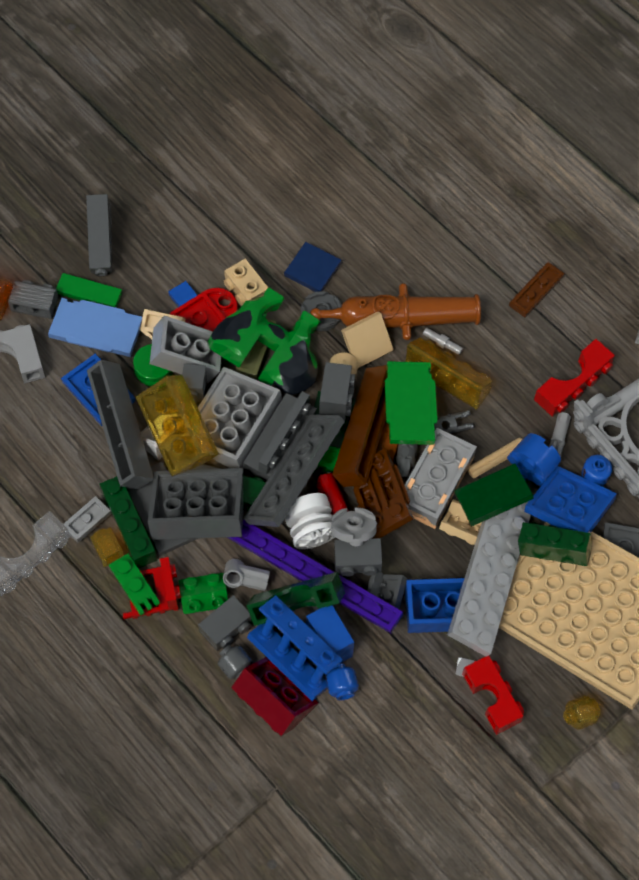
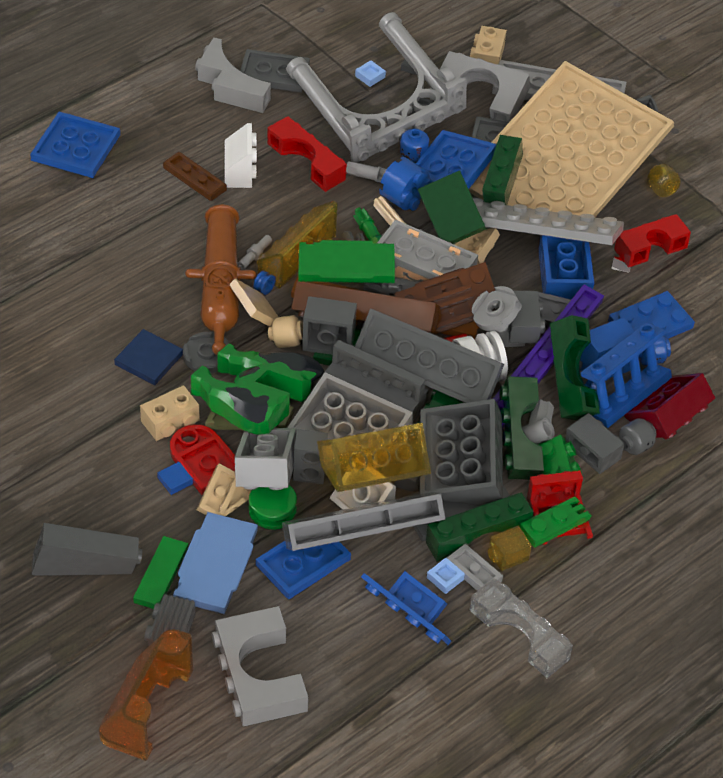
camera: 90 degrees left, 15 degrees down
none -> blue plate [30,112,120,178]
none -> white slope [225,123,257,188]
none -> blue bush [254,271,276,295]
none -> green piece [353,207,382,243]
none -> blue bracket [361,571,451,645]
none -> light blue plate [427,558,465,594]
none -> dark green arch [499,376,544,480]
none -> blue plate [608,291,695,339]

